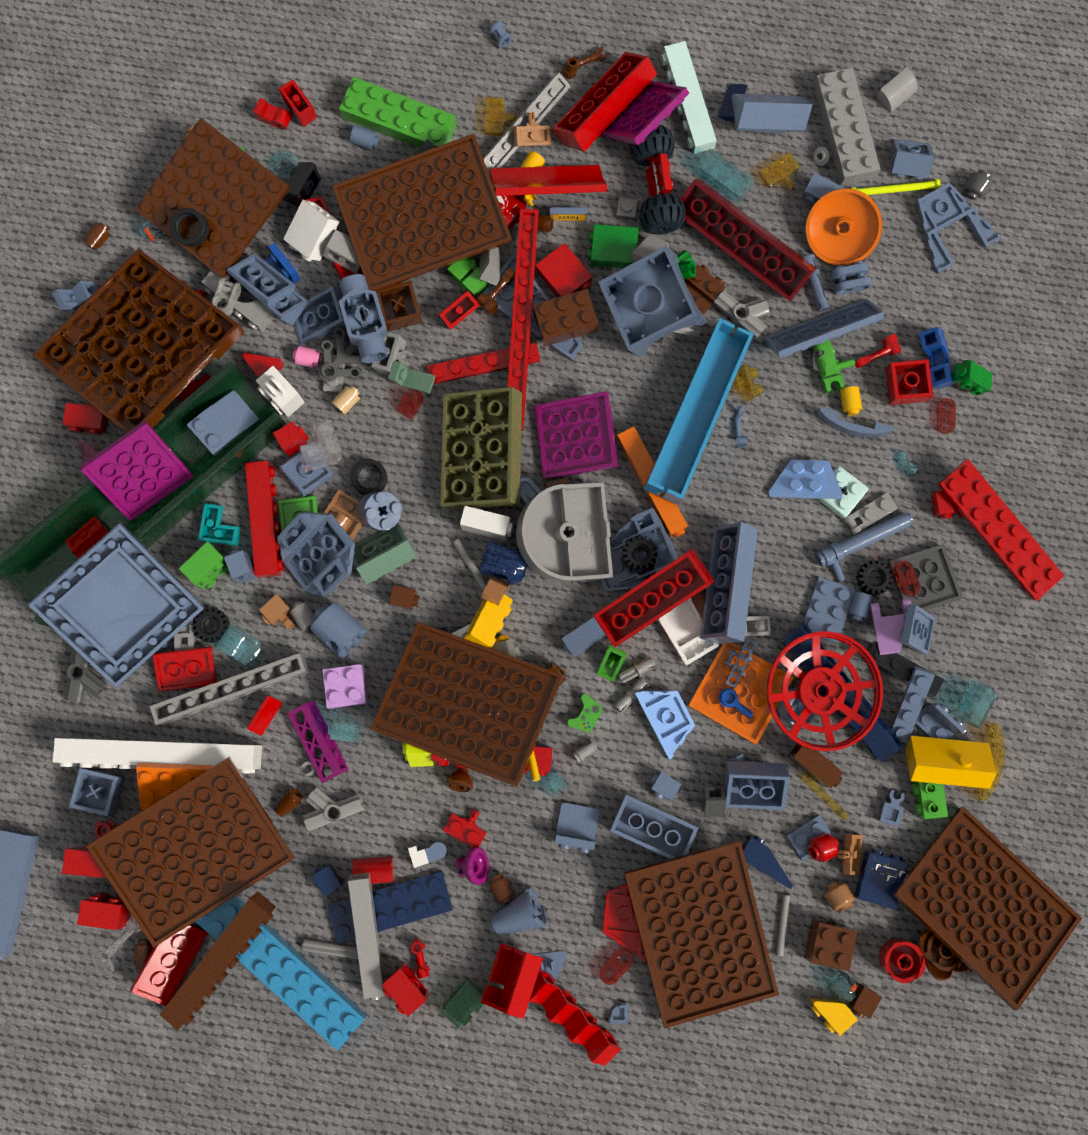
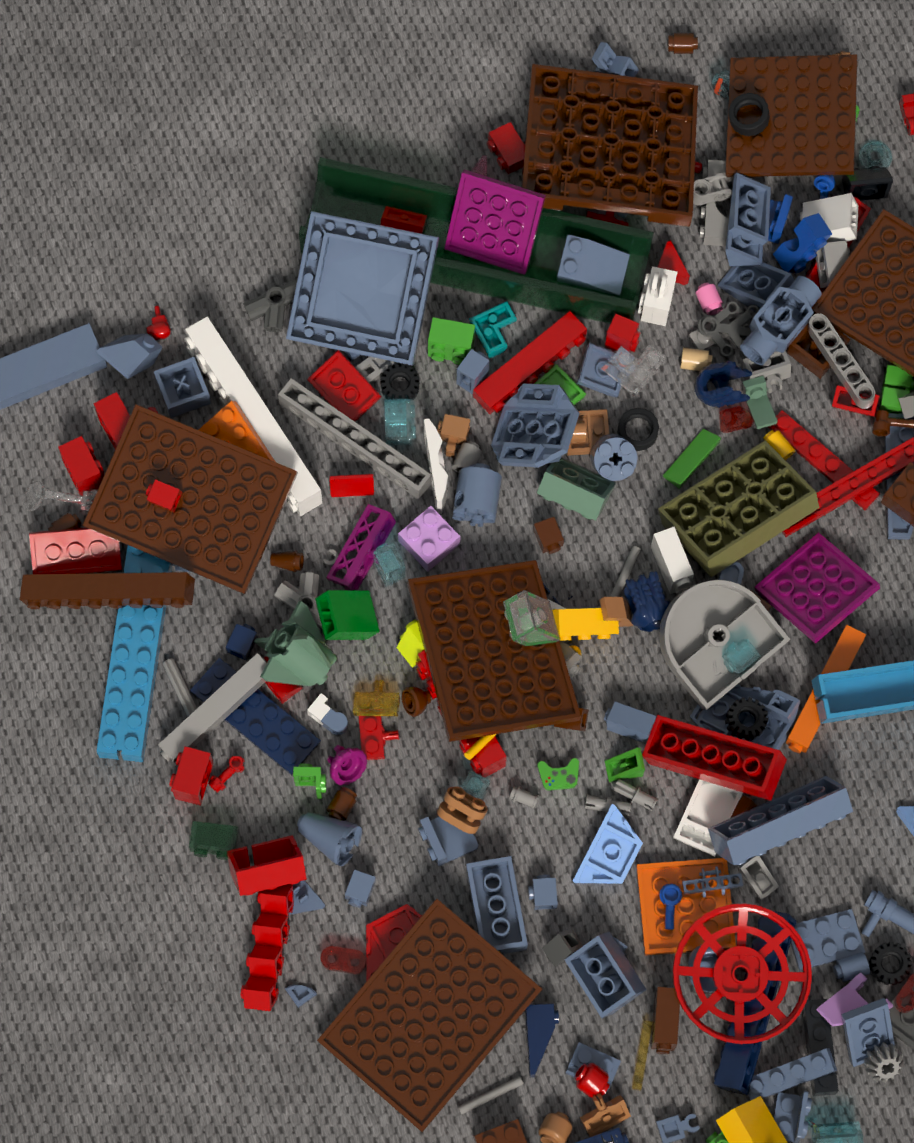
camera: 55 degrees right, 10 degrees down
none -> sand blue slope [96,333,162,379]
none -> red piece [146,306,171,340]
none -> red brick [146,479,183,513]
none -> sand green brick [254,601,337,686]
none -> bright green bracket [293,764,326,799]
none -> green brick [315,590,380,640]
none -> sand blue brick [345,869,376,908]
none -> clear yellow plate [353,680,400,716]
none -> white slope [424,418,448,514]
none -> medium nougat brick [437,786,488,834]
none -> clear slope [503,590,560,646]
none -> bright green slope [663,429,721,489]
none -> dark blue piece [694,361,752,408]
none -> clear light blue brick [722,639,761,674]
none -> yellow brick [763,430,796,461]
none -> blue arch [773,213,832,274]
none -> light grey beam [808,313,875,409]
none -> blue plate [814,175,835,199]
none -> light grey gear [864,1042,905,1083]

